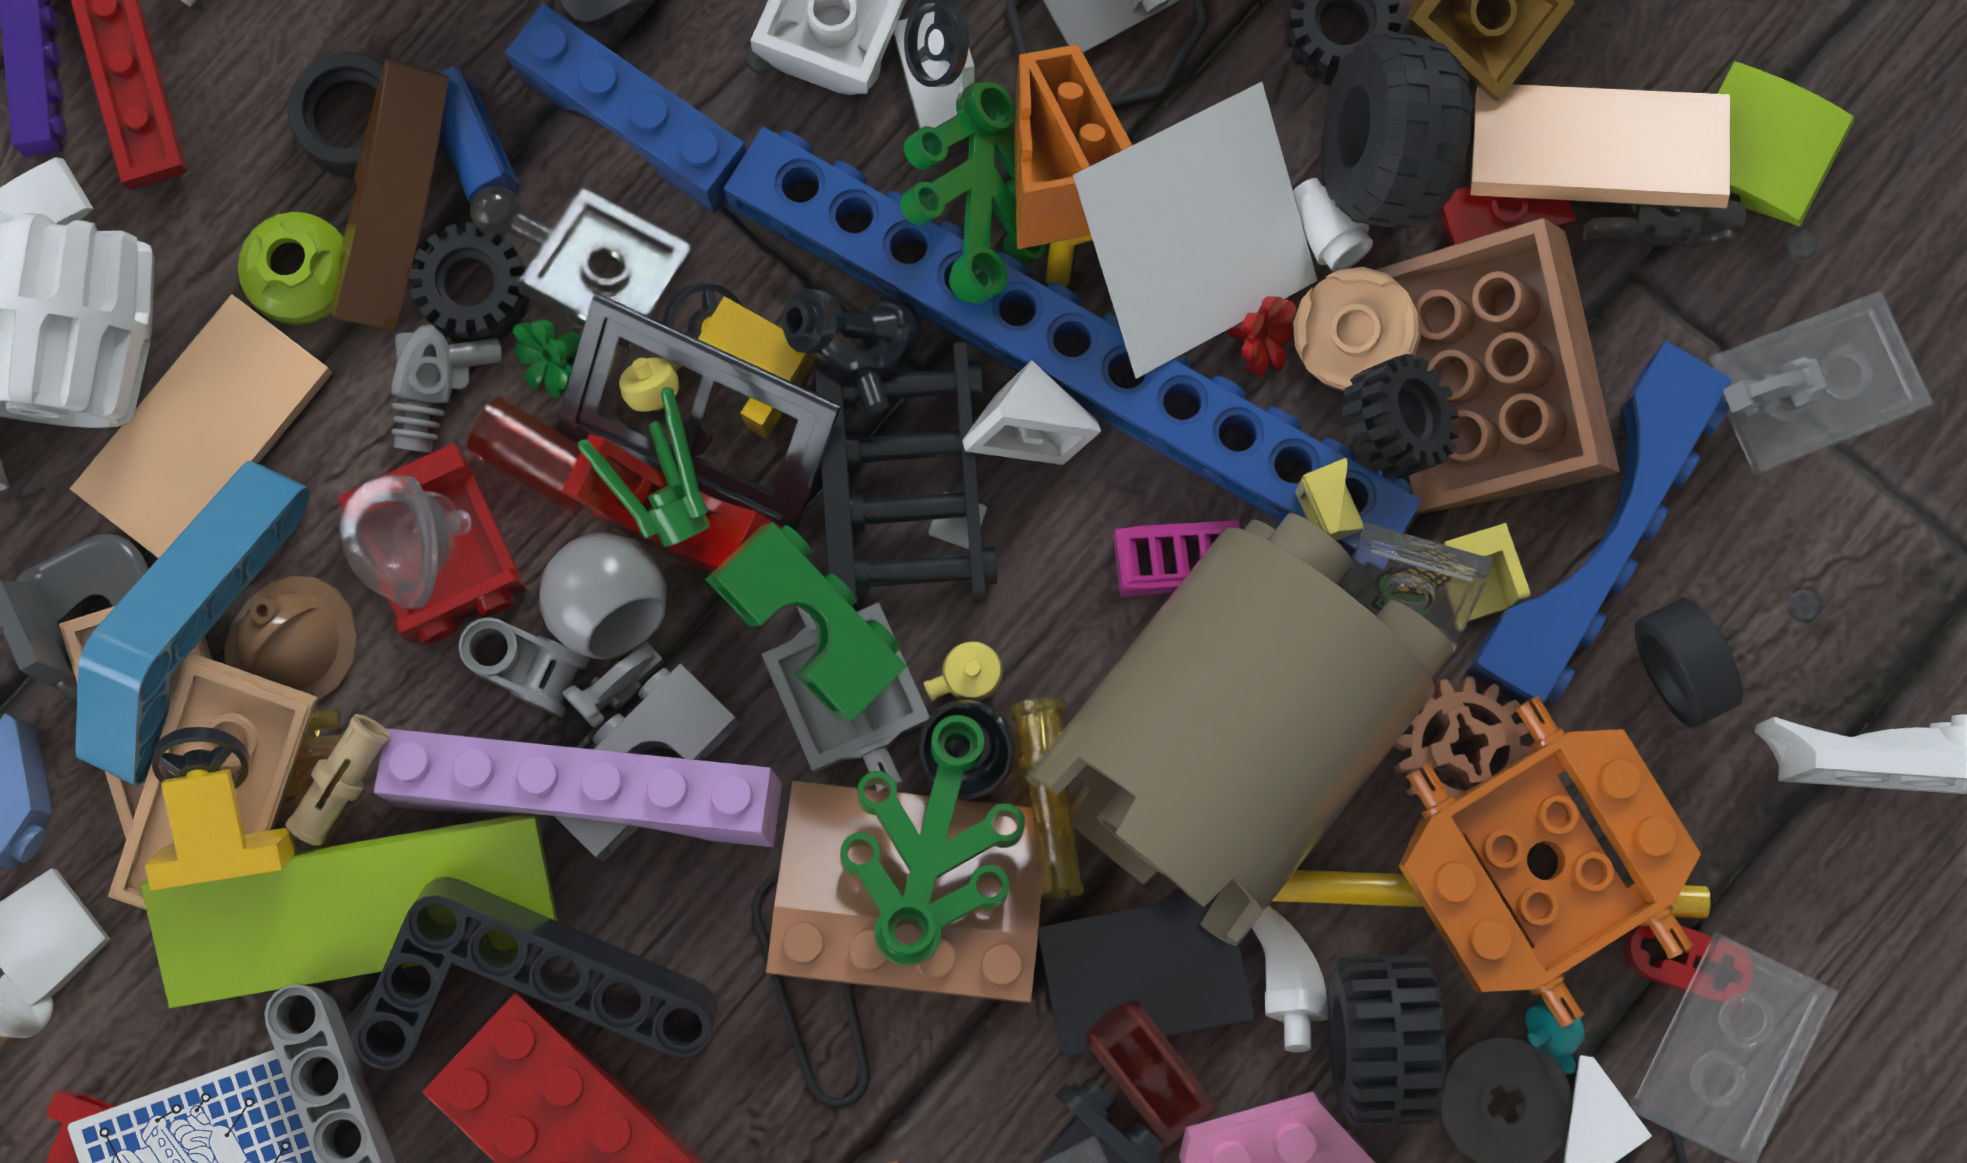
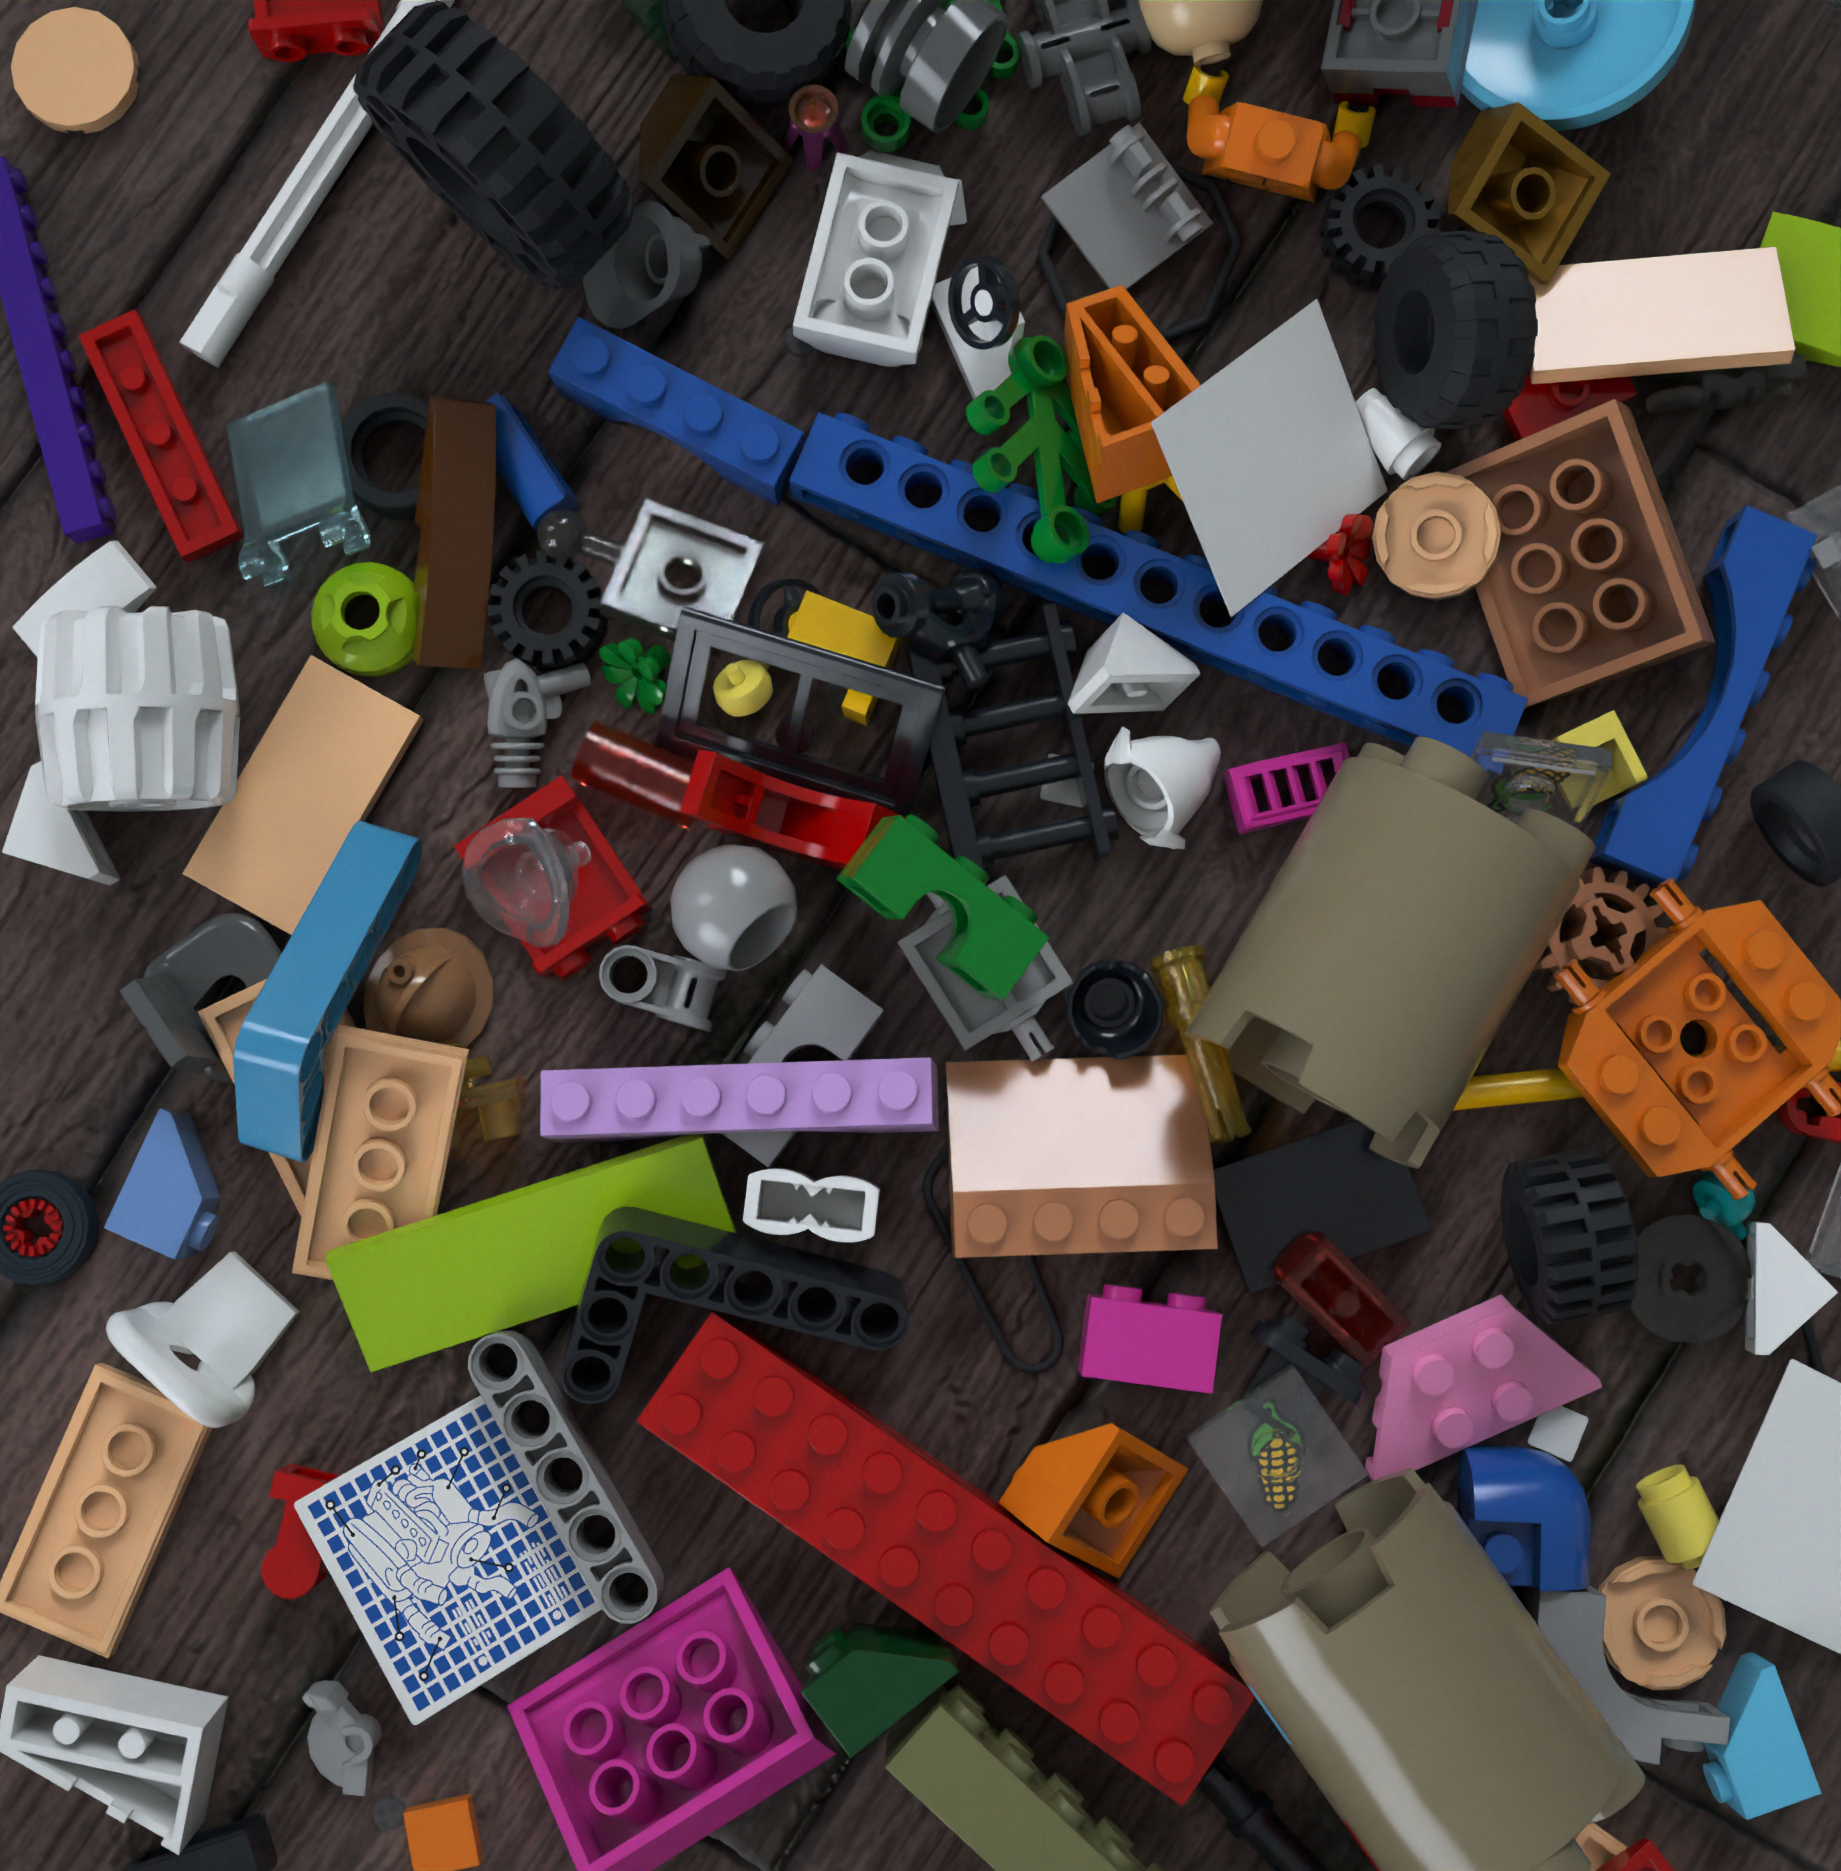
camera: 10 degrees left, 5 degrees up
yellow piece [145,727,297,891] -> none
tan pin [285,714,390,846] -> none
light grey piece [563,641,664,727] -> none
green plant [578,387,711,547] -> none
green plant [840,715,1025,966] -> none
light yellow piece [923,641,1003,701] -> none
white bar [1251,905,1329,1052] -> none
light yellow slope [1295,458,1363,541] -> none
black tyre [1342,354,1460,479] -> none
none -> clear light blue flag [227,382,371,587]
none -> white brick [743,1168,880,1242]
none -> dark pink brick [1077,1284,1222,1394]
none -> white hat [1104,726,1221,849]

